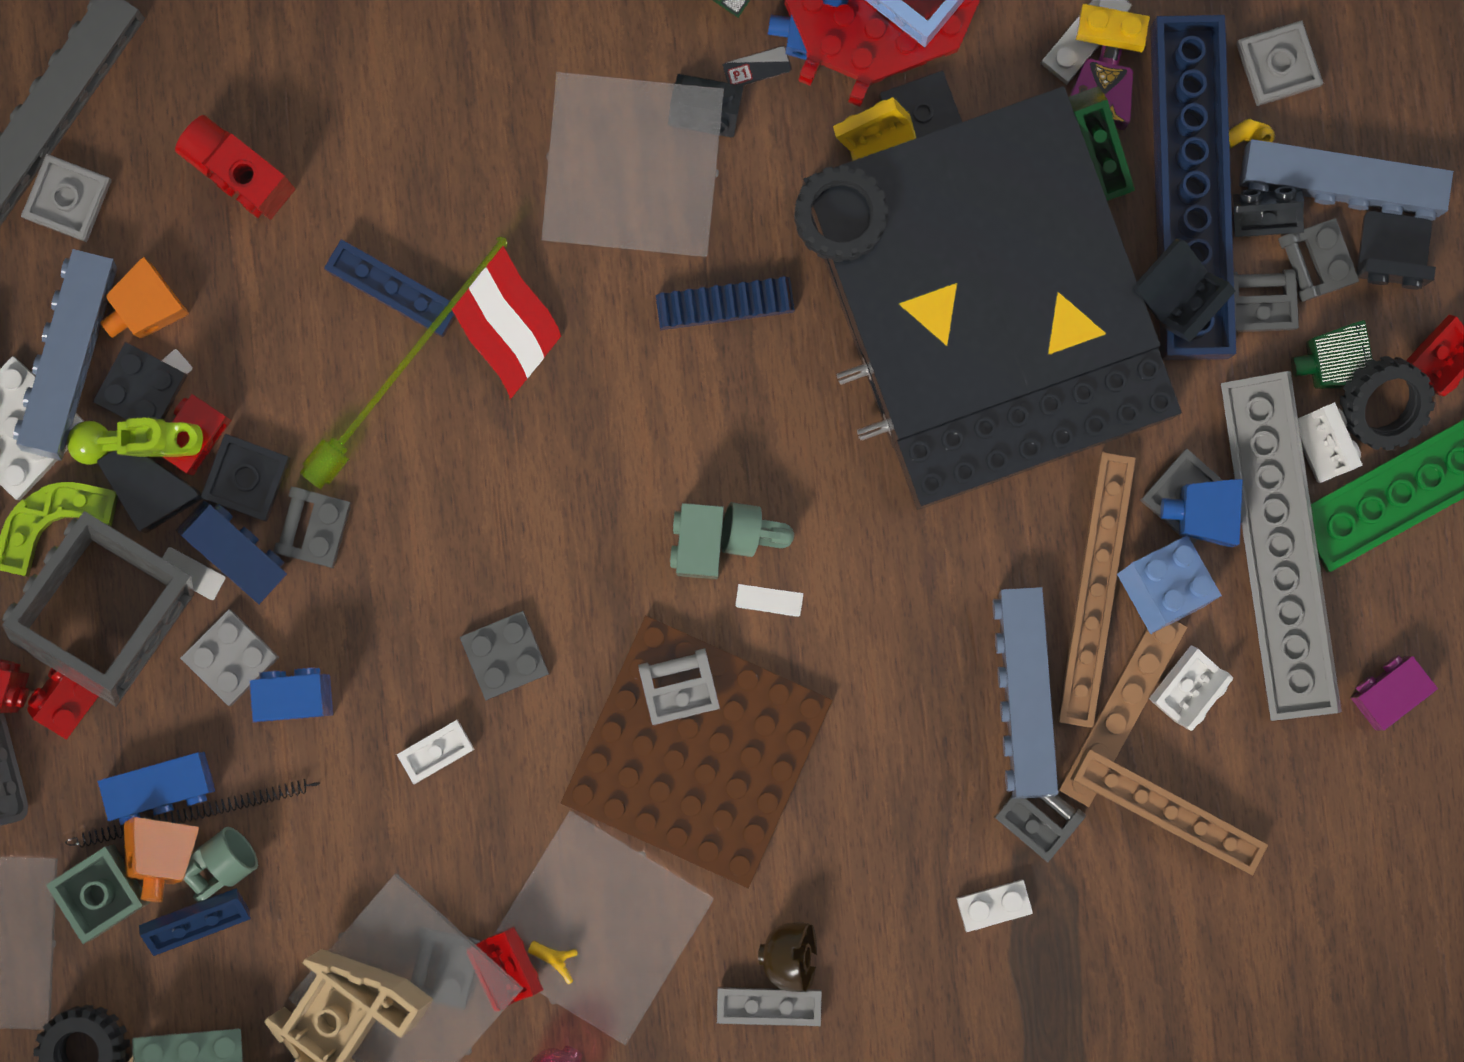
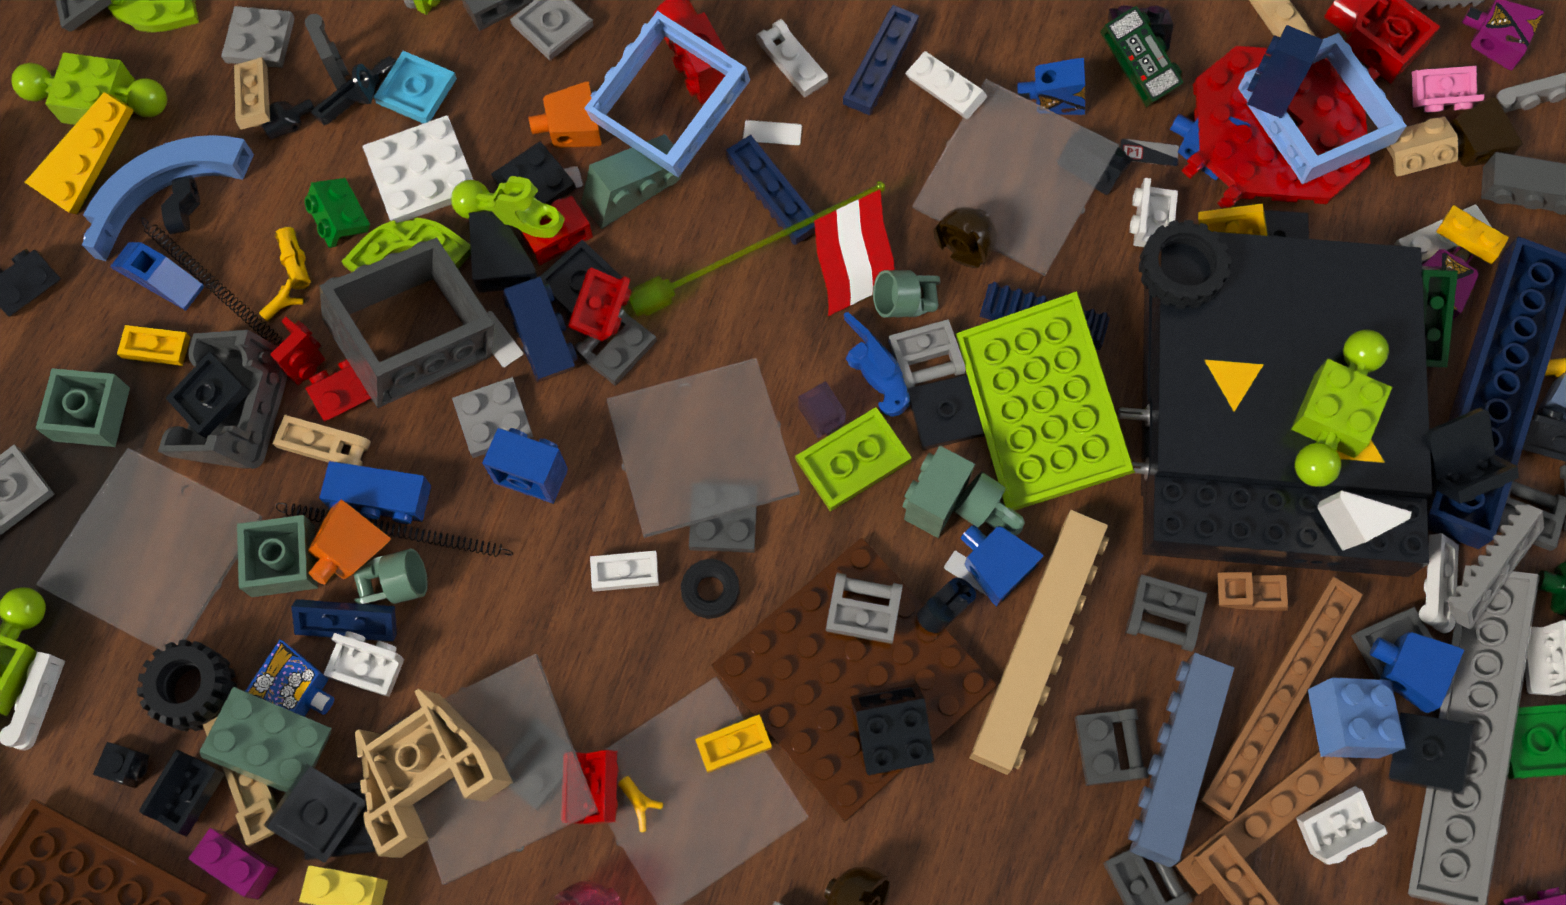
camera: 30 degrees right, 15 degrees down
sand blue brick [13,249,117,461] -> none
none -> torso [245,639,334,717]
none -> tan plate [272,415,371,466]
none -> white bracket [324,631,404,697]
none -> red bracket [568,267,631,341]
none -> sand green wedge [581,134,682,229]
none -> light blue window [584,11,750,178]
none -> clear piece [606,358,800,538]
none -> black tyre [680,559,740,619]
none -> yellow plate [695,714,772,773]
none -> white sticker [743,120,802,145]
none -> white plate [756,19,828,98]
none -> lime plate [795,407,912,512]
none -> clear purple brick [798,381,846,438]
none -> dark blue gear [843,5,919,116]
none -> blue animal [844,312,910,417]
none -> black bracket [850,683,934,775]
none -> sand green piece [873,270,940,318]
none -> light grey plate [888,319,966,388]
none -> white plate [905,51,987,119]
none -> black plate [907,375,985,450]
none -> black piece [917,577,976,634]
none -> dark brown cylinder [933,206,997,268]
none -> lime plate [956,291,1135,511]
none -> blue torso [960,525,1044,607]
none -> tan brick [969,510,1109,775]
none -> blue torso [1017,58,1085,115]
none -> dark grey plate [1075,709,1149,786]
none -> dark grey plate [1125,574,1207,652]
none -> white bracket [1129,178,1178,247]
none -> medium nougat slope [1218,572,1288,611]
none -> lime brick [1291,330,1392,487]
none -> white slope [1318,491,1412,551]
none -> black plate [1388,712,1475,795]
none -> white plate [1419,533,1459,633]
none -> light grey gear [1448,504,1544,629]

